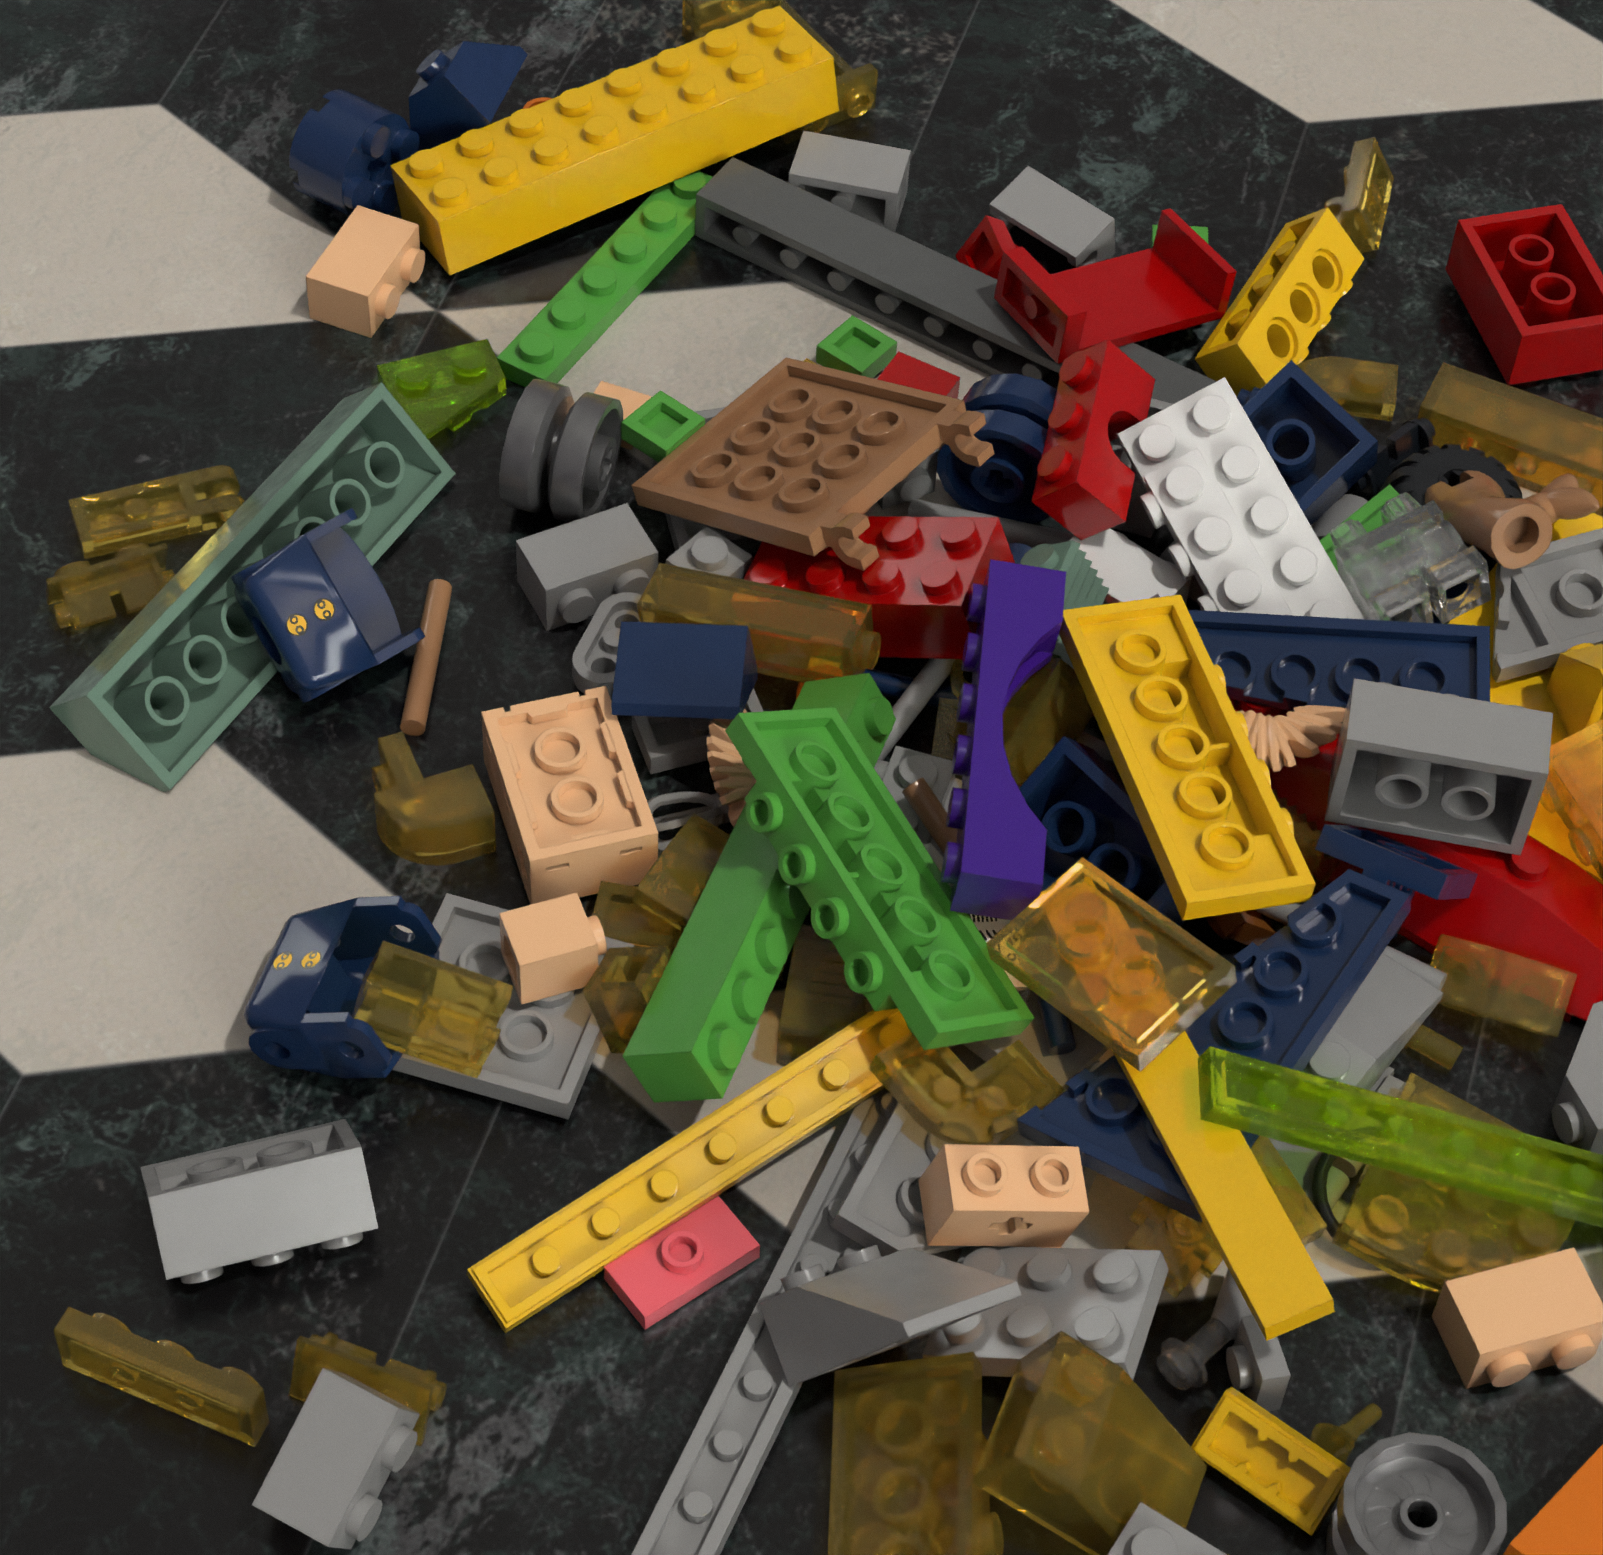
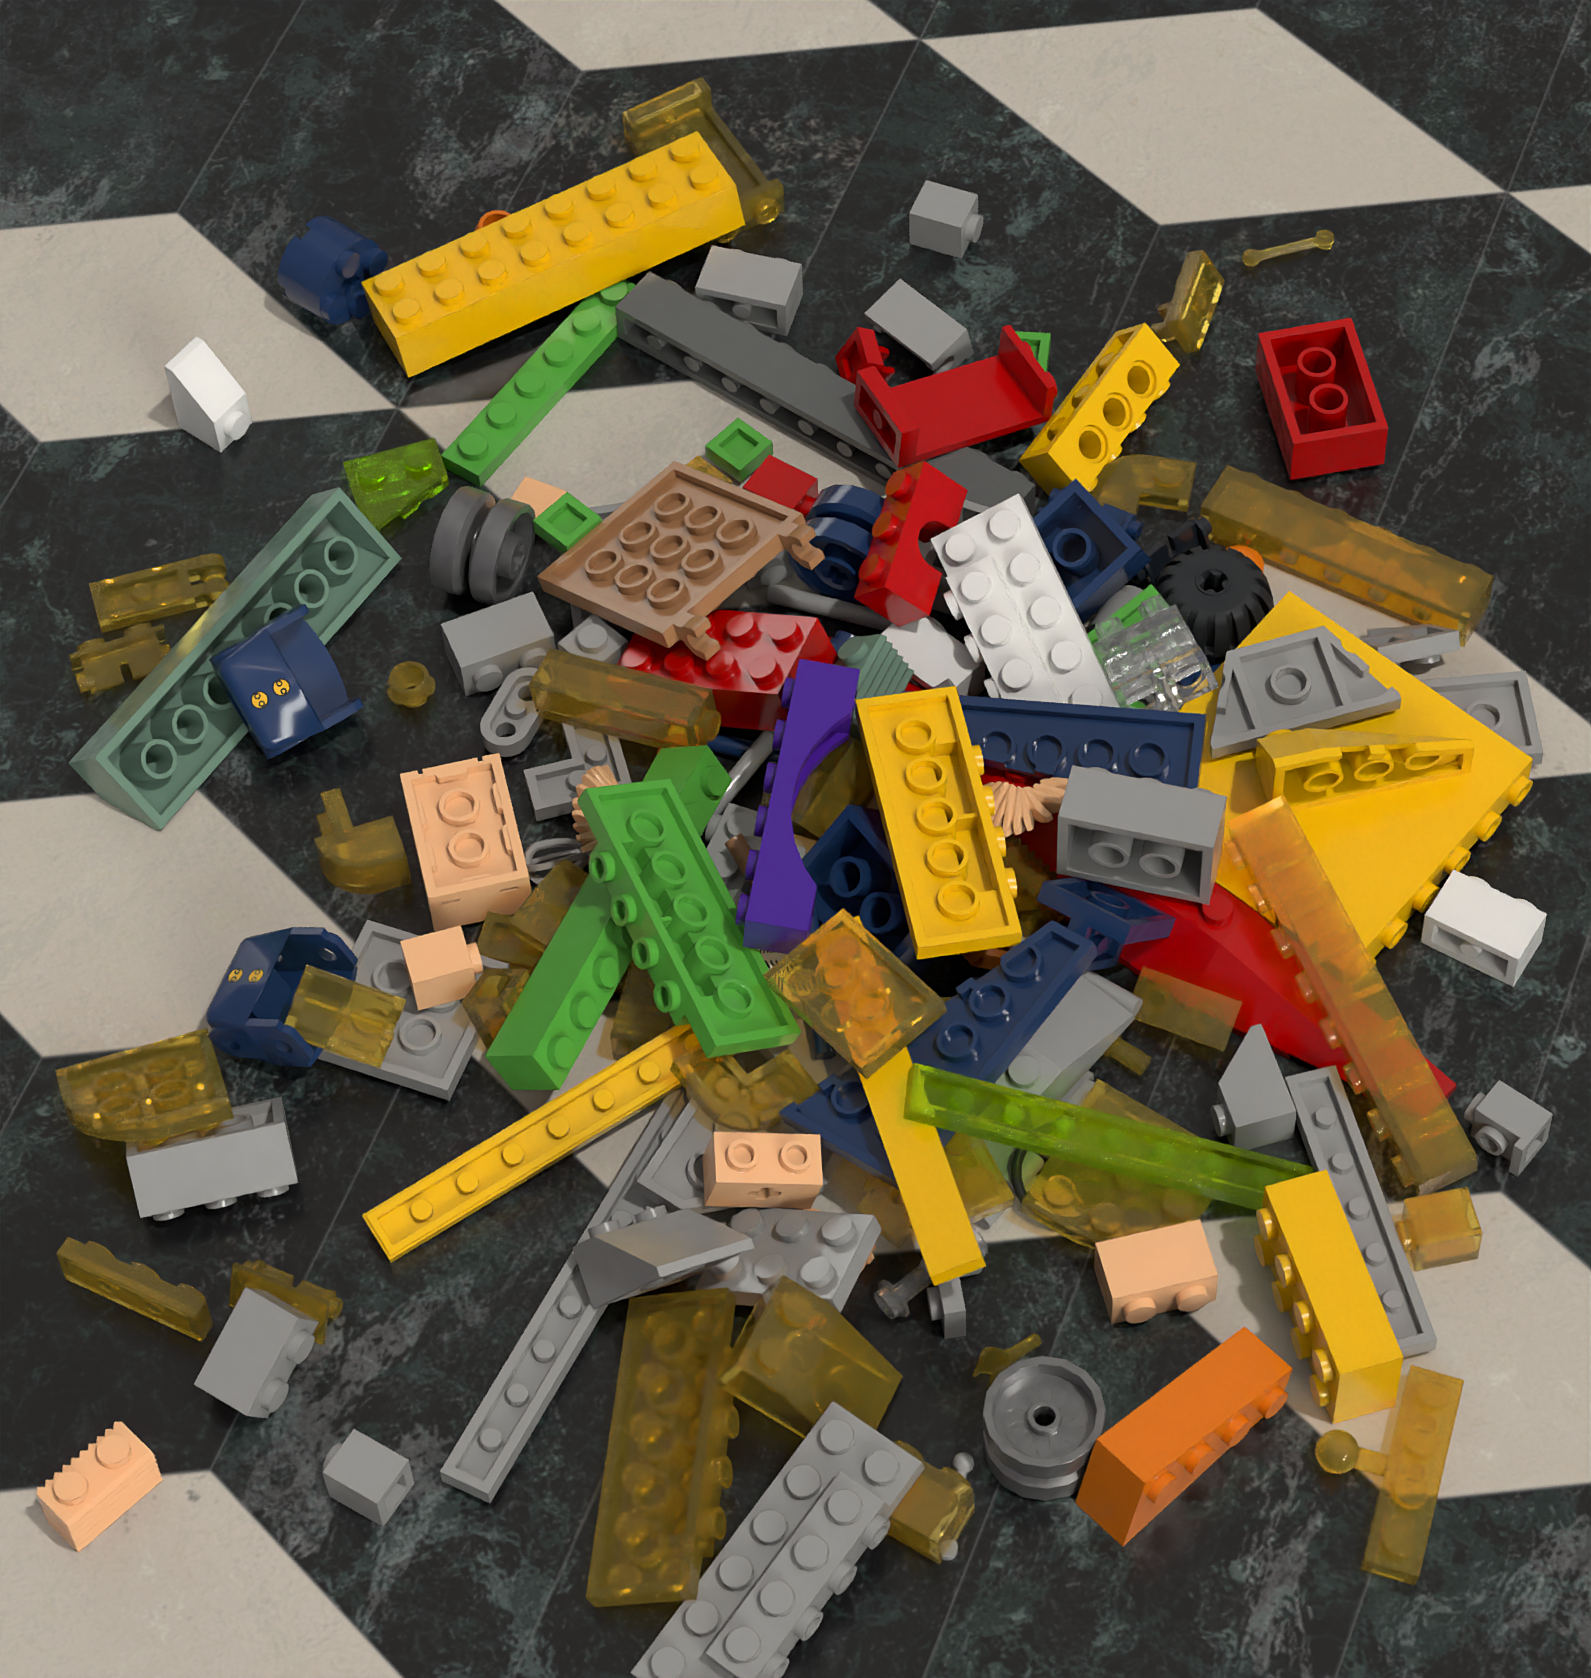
camera: 10 degrees right, 5 degrees up
light nougat brick [306,205,425,338] -> none
medium nougat bar [400,579,452,736] -> none
dark blue slope [408,41,528,152] -> none
coral plate [604,1196,760,1330] -> none
dark blue slope [611,621,758,719] -> none
yellow plate [1189,1387,1351,1536] -> none
medium nougat piece [1425,470,1599,570] -> none
none -> clear yellow plate [55,1028,234,1146]
none -> white slope [164,336,252,453]
none -> clear yellow plate [387,661,436,708]
none -> light grey brick [909,180,983,259]
none -> clear yellow hinge [1242,230,1334,267]

